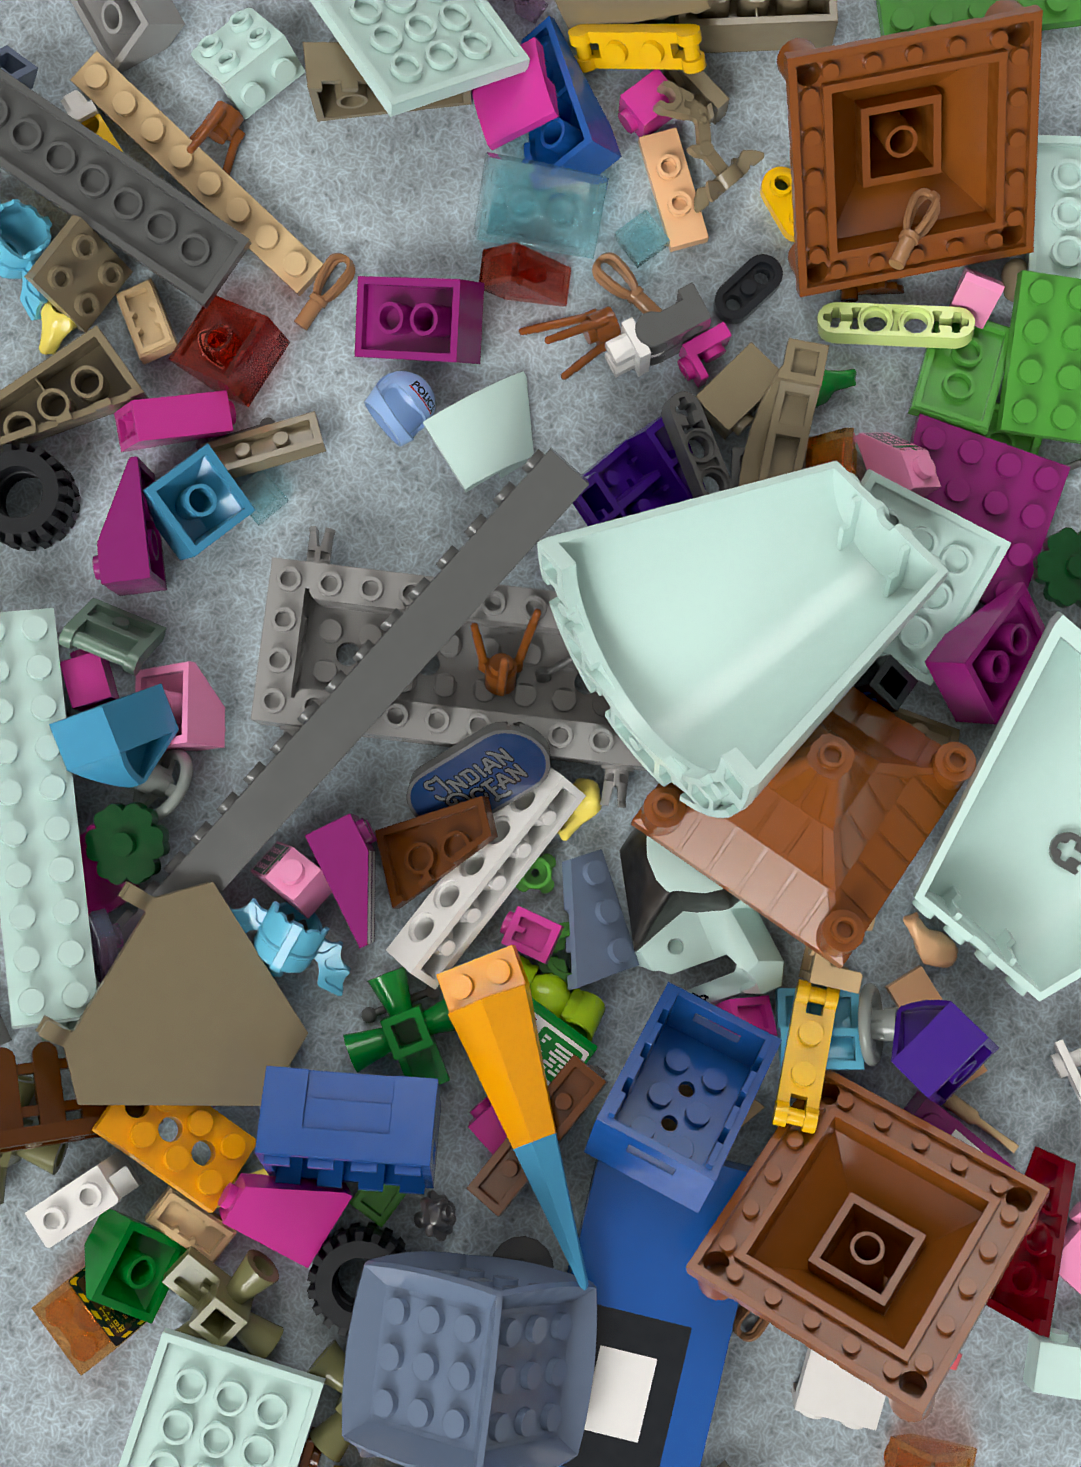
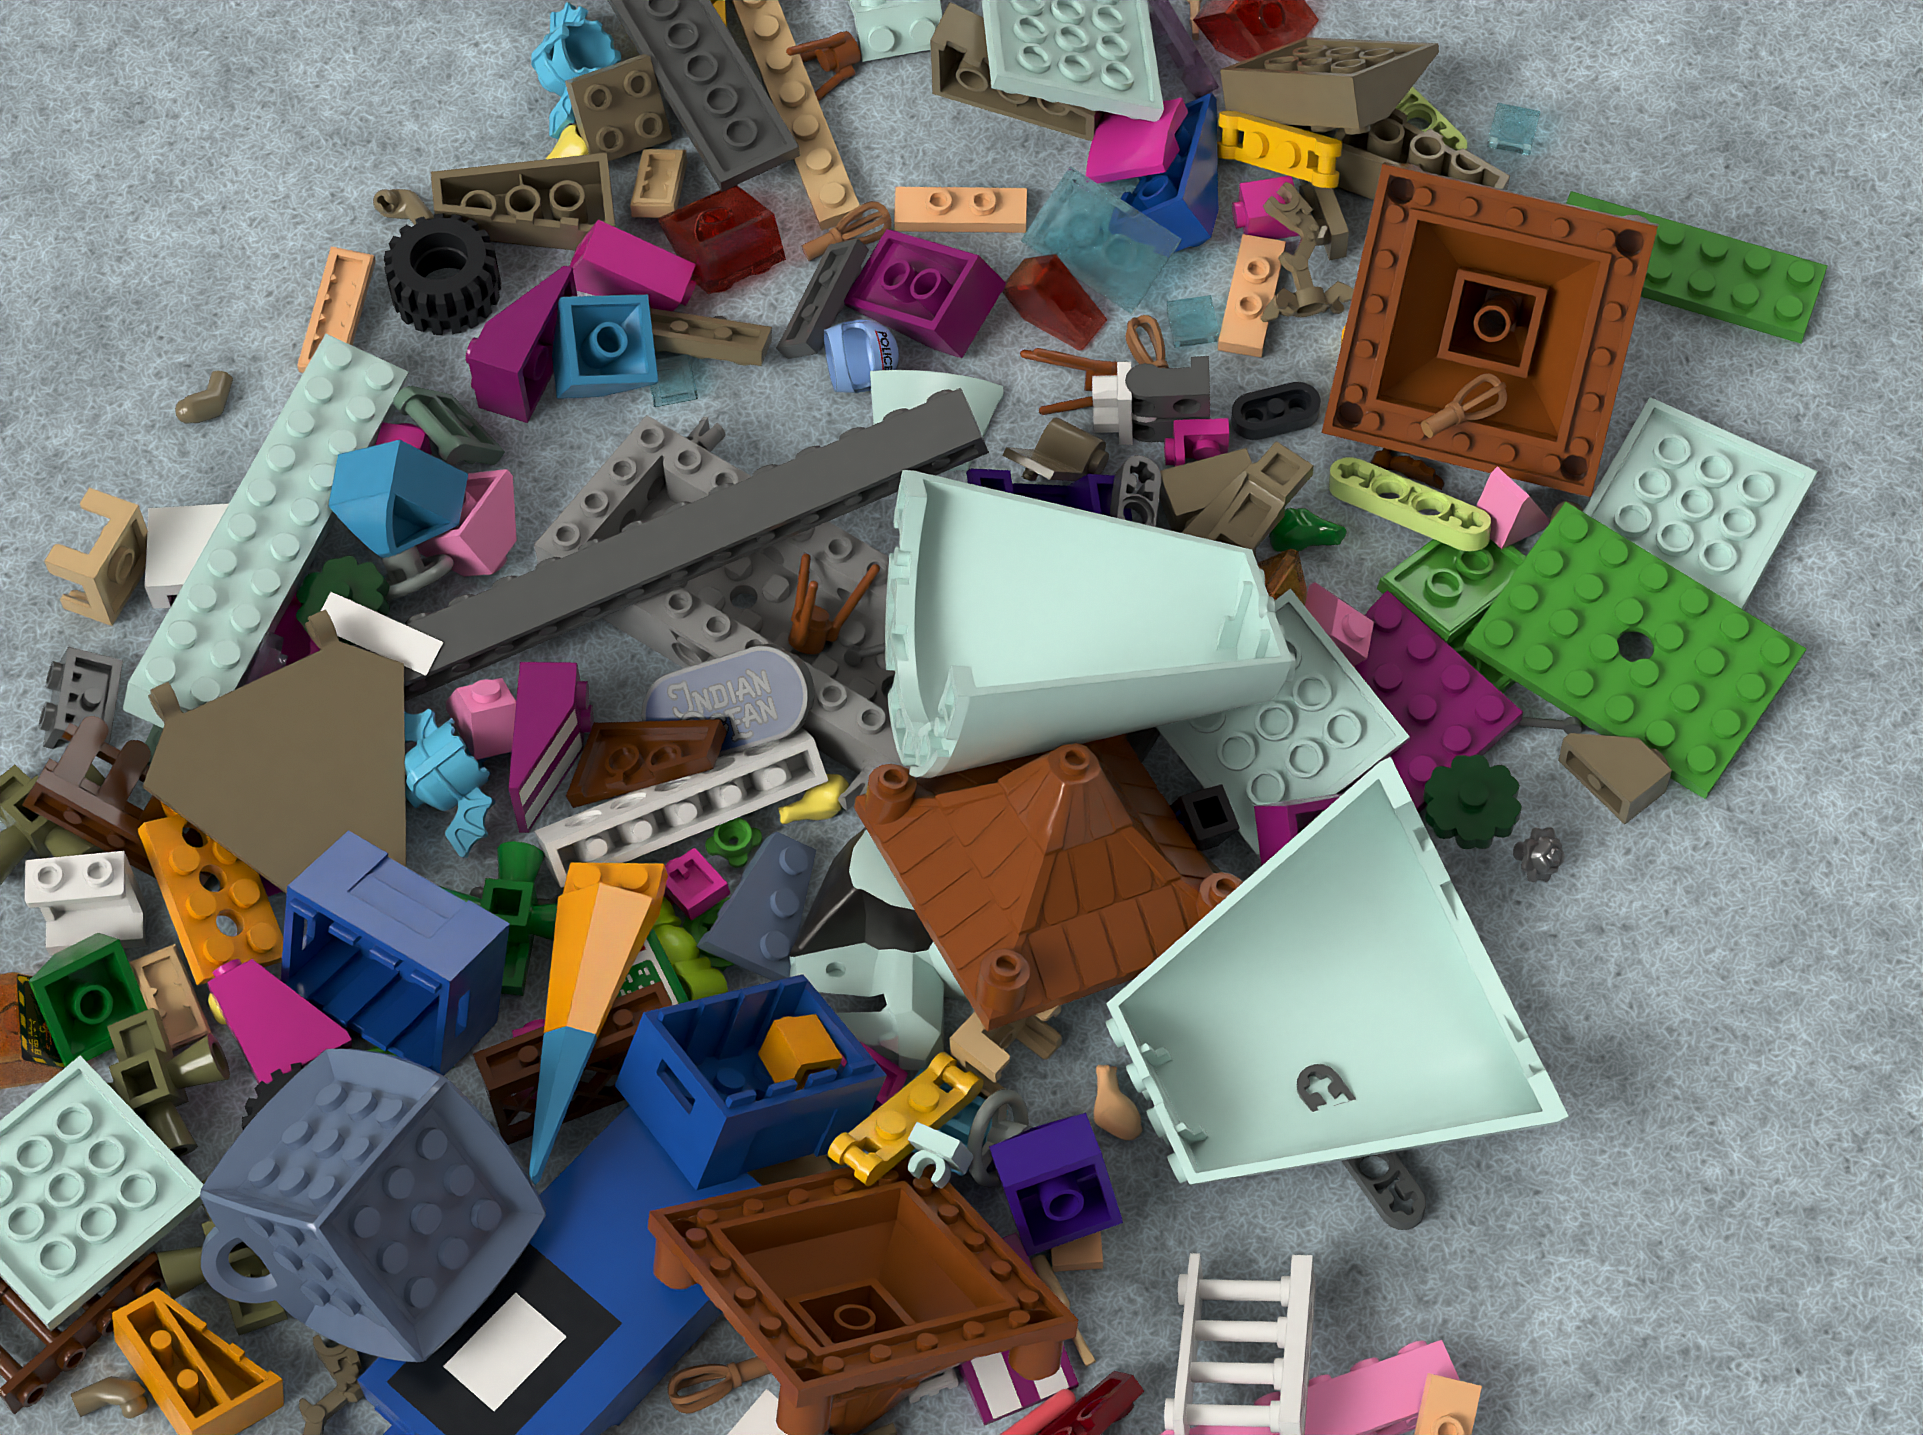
camera: 30 degrees right, 25 degrees down
none -> white sticker [321,592,444,676]
none -> light orange brick [758,1014,843,1091]
none -> dark grey plate [776,238,869,359]
none -> light nougat plate [894,187,1027,233]
none -> light aqua tile [908,1122,973,1188]
none -> dark tan door [1002,417,1109,481]

